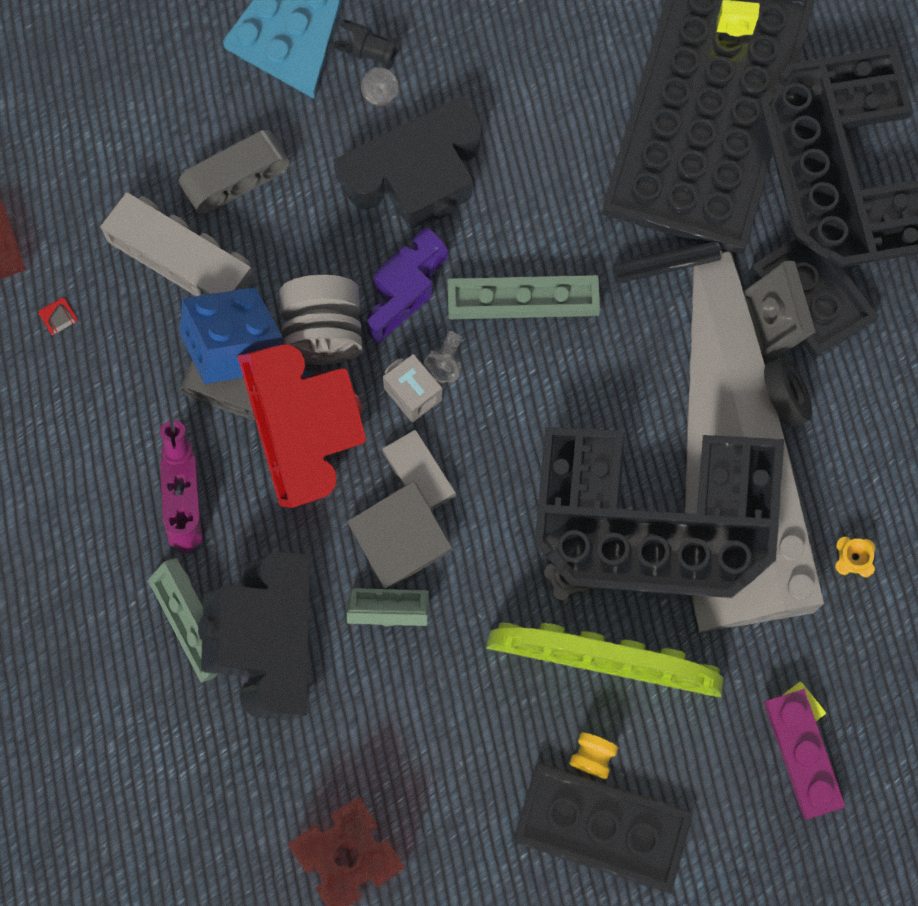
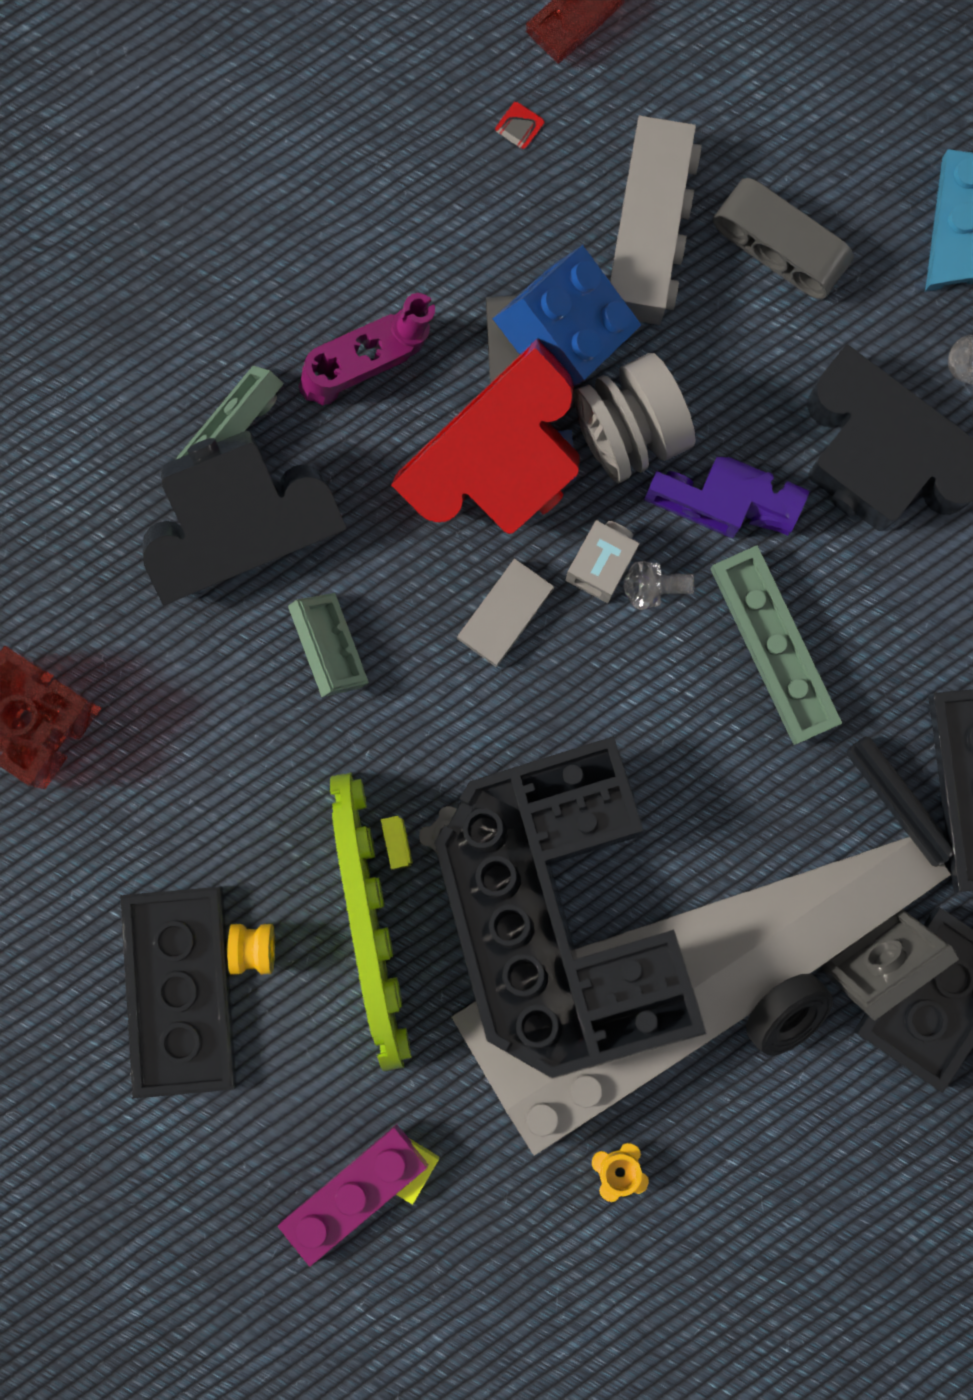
camera: 70 degrees right, 10 degrees up
dark grey tile [347,481,455,589] -> none
none -> neon yellow tile [381,816,413,870]

